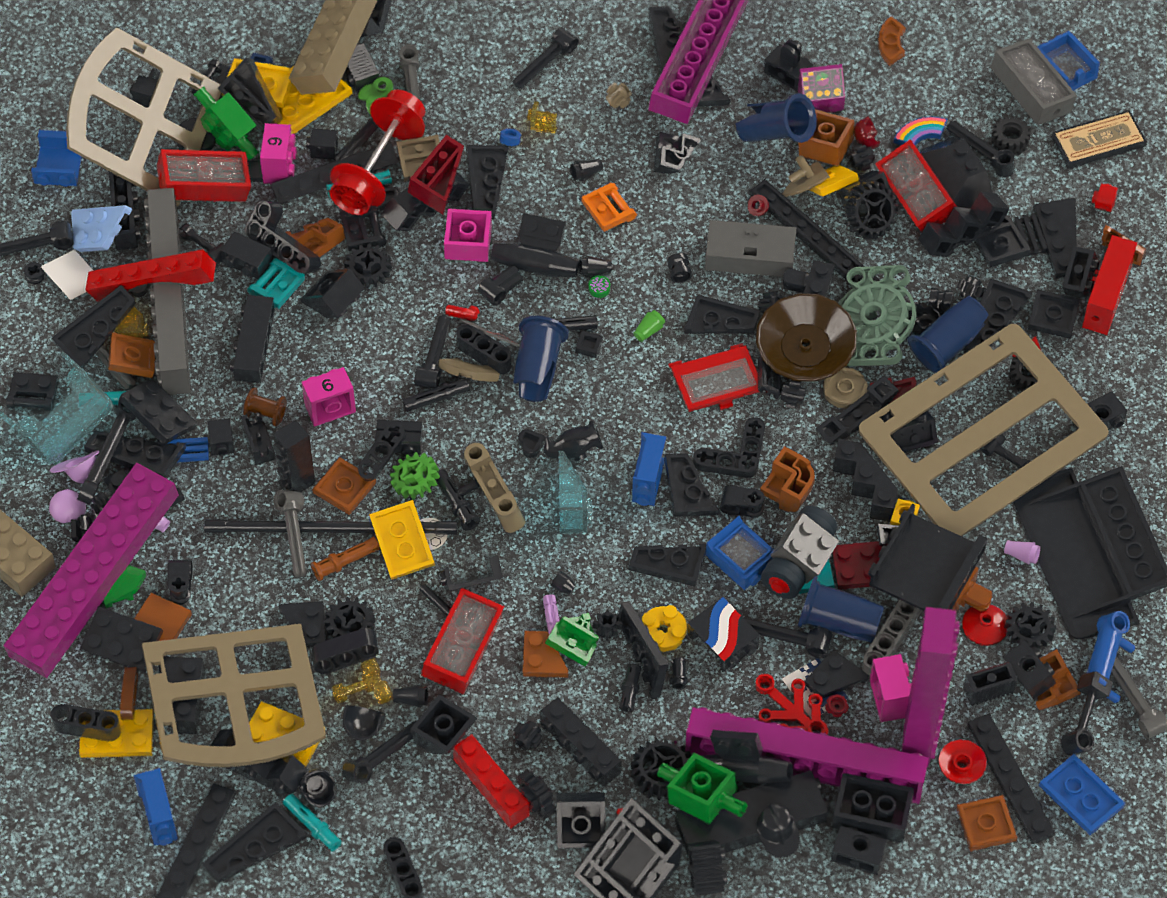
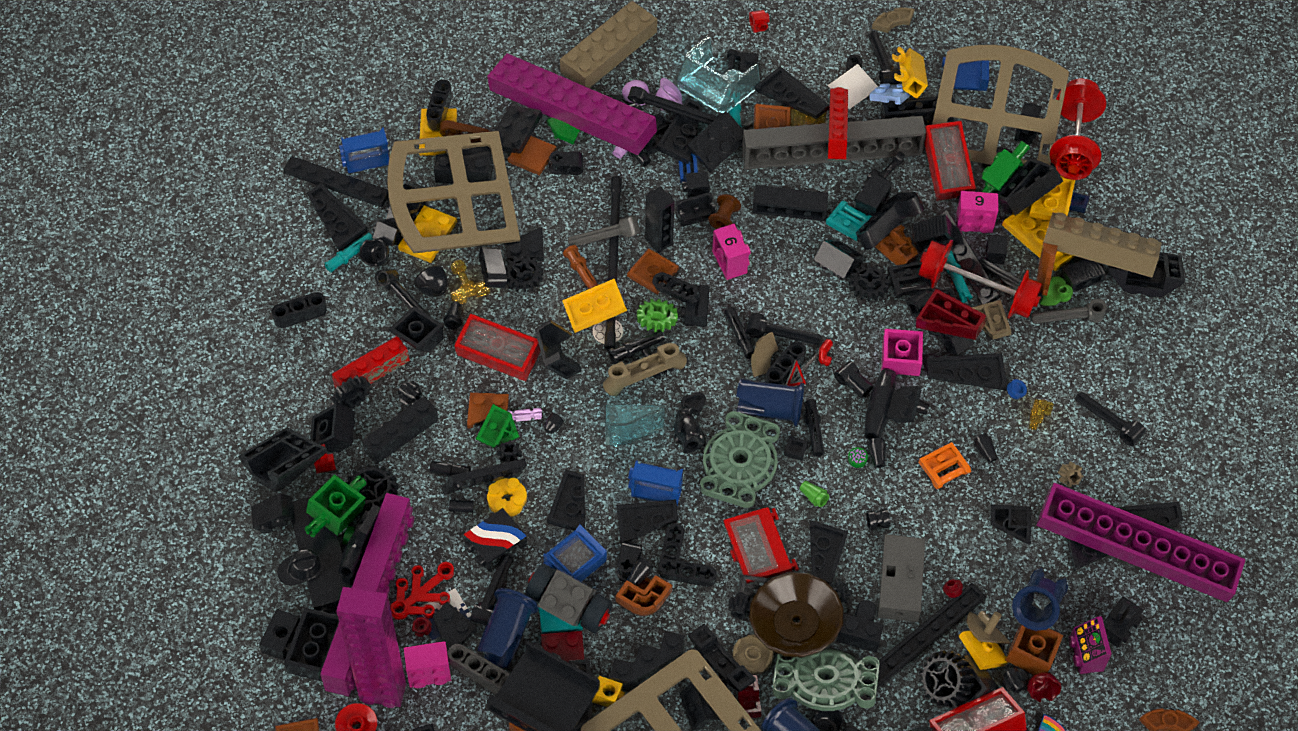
camera: 90 degrees right, 0 degrees up
none -> black cone [625,558,653,586]
none -> sand green piece [700,411,780,508]
none -> yellow brick [892,47,928,99]
none -> black brick [912,214,954,251]
none -> dark orange slope [1037,243,1058,296]
none -> red piece [1049,78,1106,180]

